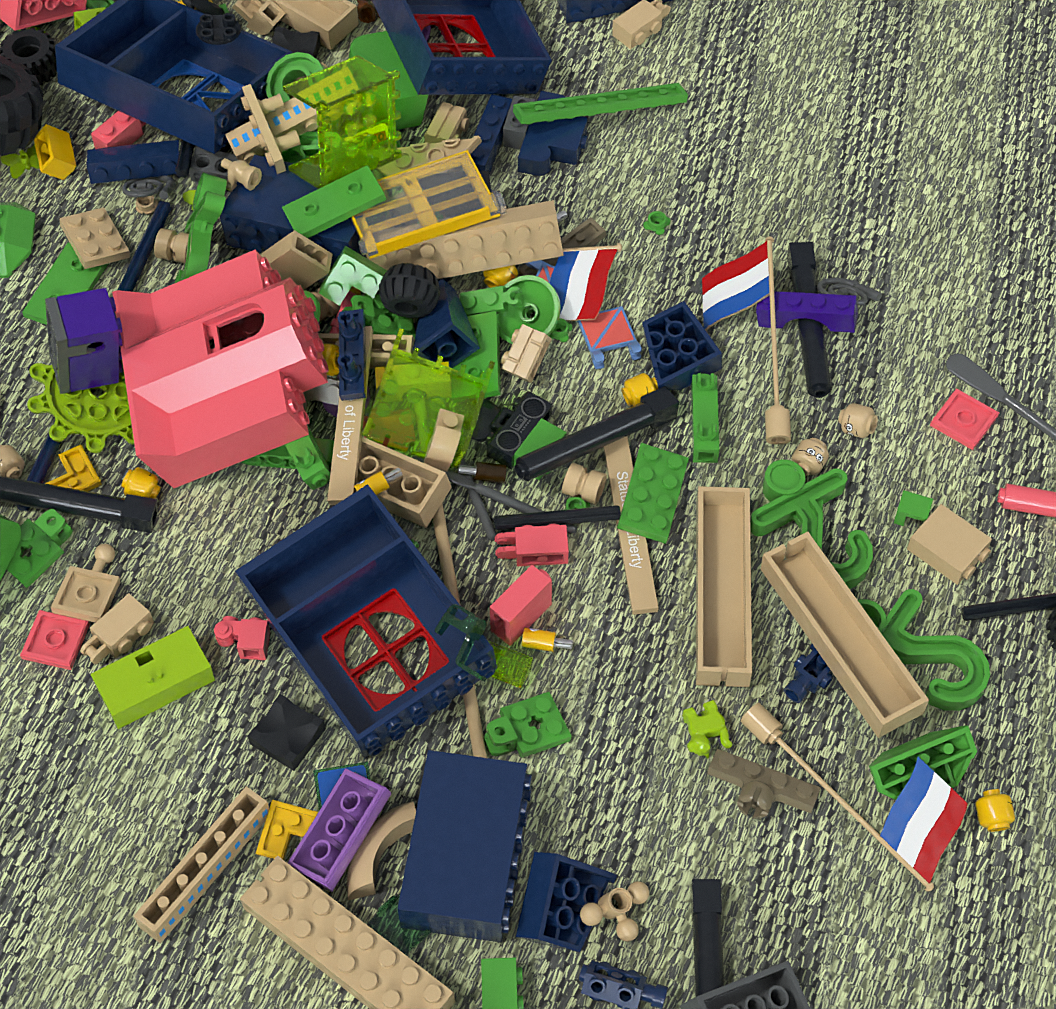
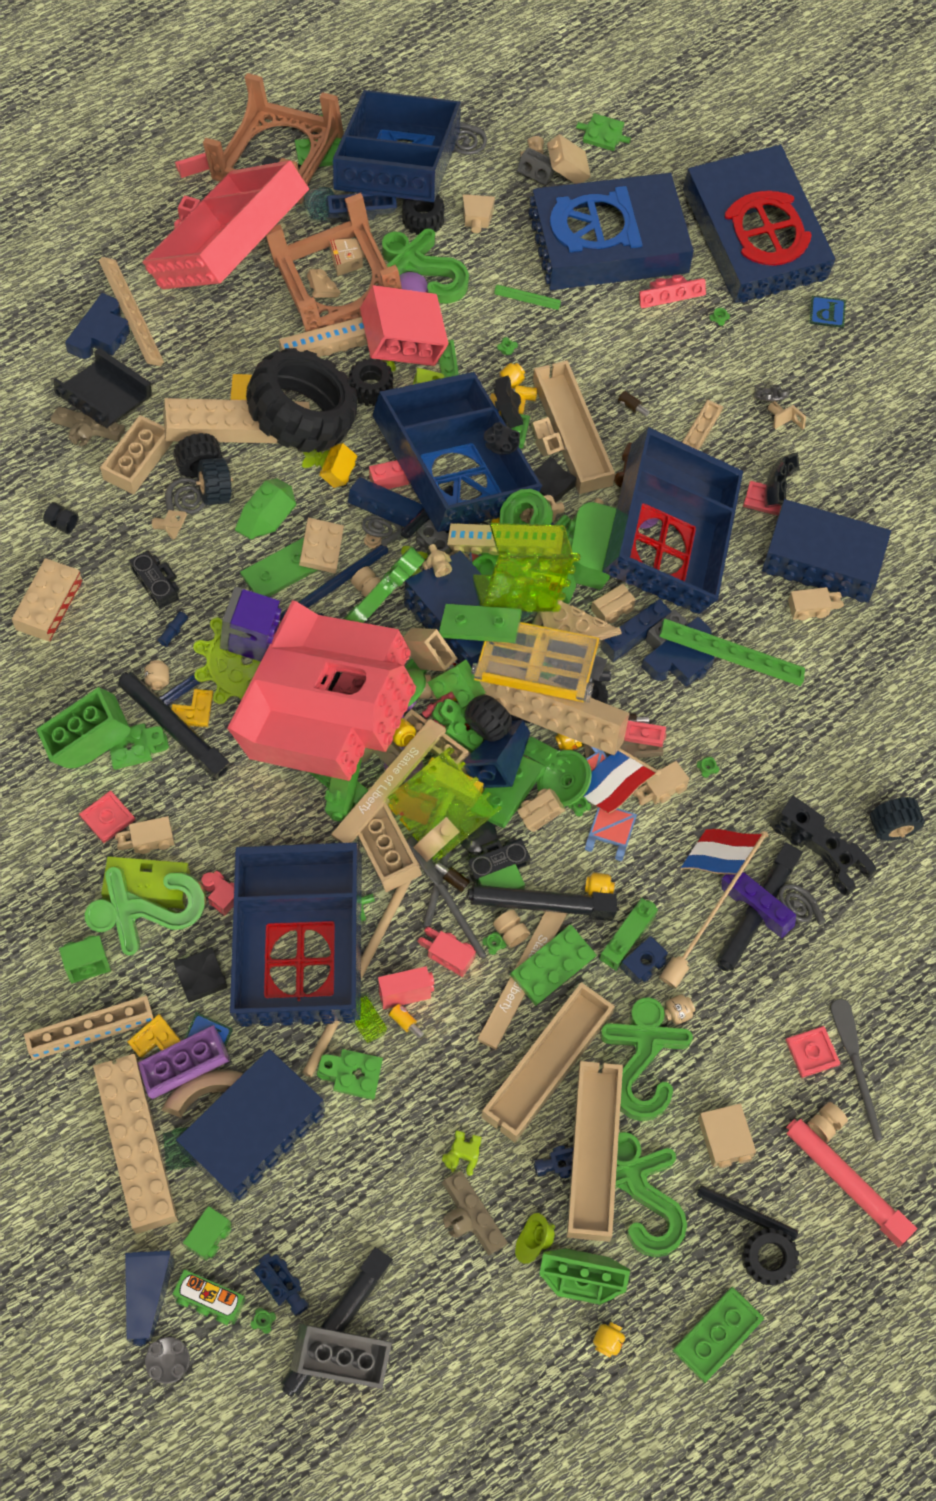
camera: 30 degrees right, 5 degrees up
tan plate [51,544,121,623] -> none
yellow head [121,467,161,499] -> none
tan plate [241,84,301,174] -> none
dark blue plate [337,309,366,401] -> none
yellow piece [354,468,403,495] -> none
clear green piece [435,604,487,682] -> none
black axle [494,505,621,530] -> none
dark blue wedge [516,852,617,952] -> none
tan piece [580,881,649,942] -> none
dark blue wedge [642,301,722,391] -> none
flag [741,703,968,891] -> none
tan head [838,403,878,438] -> none
bright green panel [894,490,933,526] -> none
none -> bright green brick [59,936,111,984]
none -> bright green piece [85,866,206,955]
none -> lime piece [515,1213,555,1264]
none -> dark blue brick [620,936,668,985]
none -> coral panel [624,721,666,747]
none -> tan brick [633,761,689,806]
none -> black brick [769,795,877,896]
none -> tan wheel [807,1102,848,1143]
none -> black wheel [870,797,925,841]

